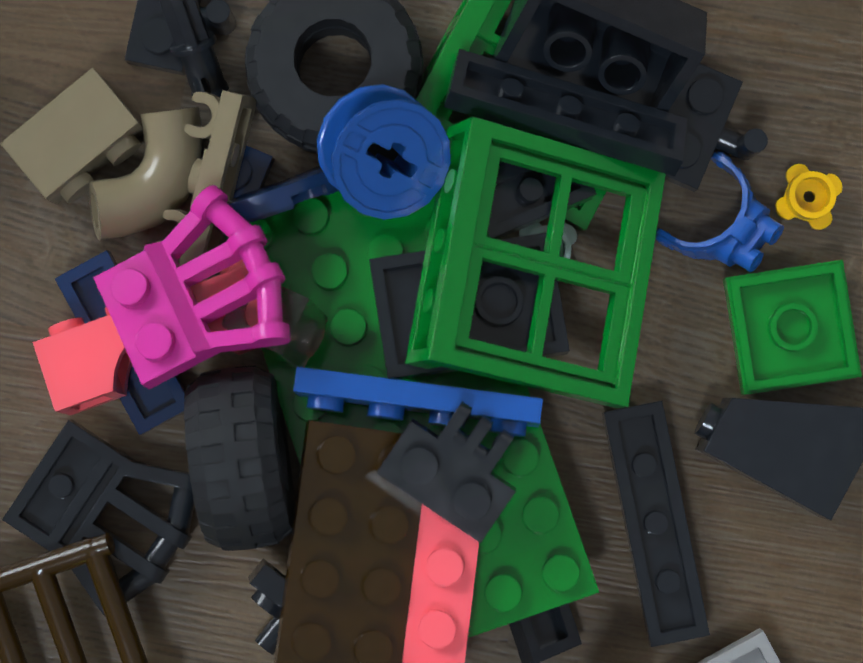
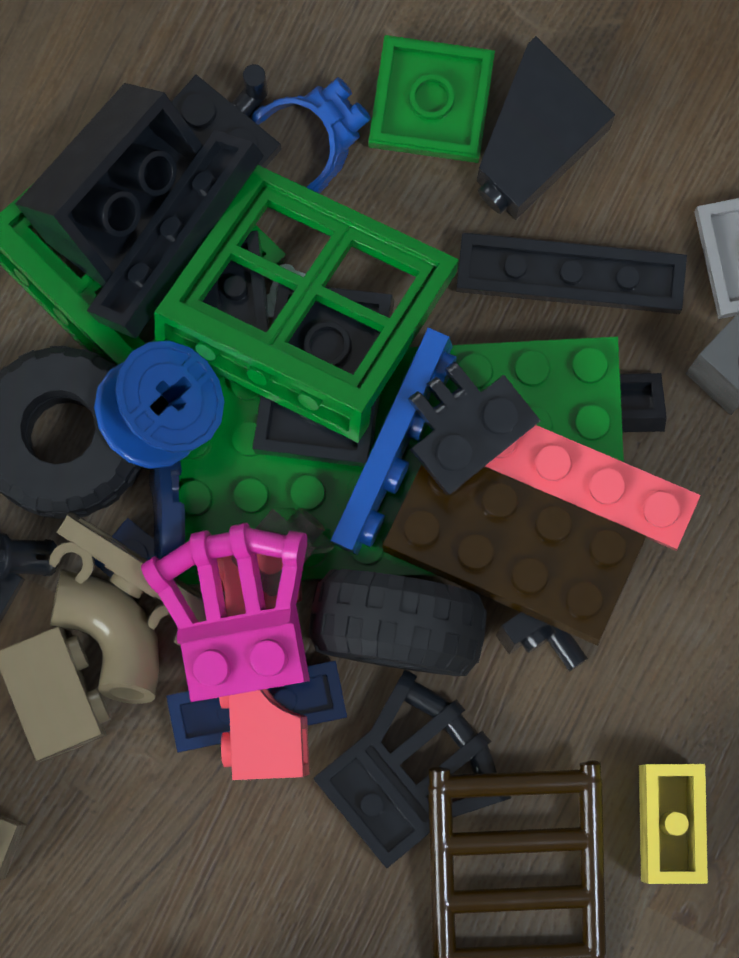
camera: 70 degrees left, 5 degrees down
yellow plate [775,164,842,230] -> none

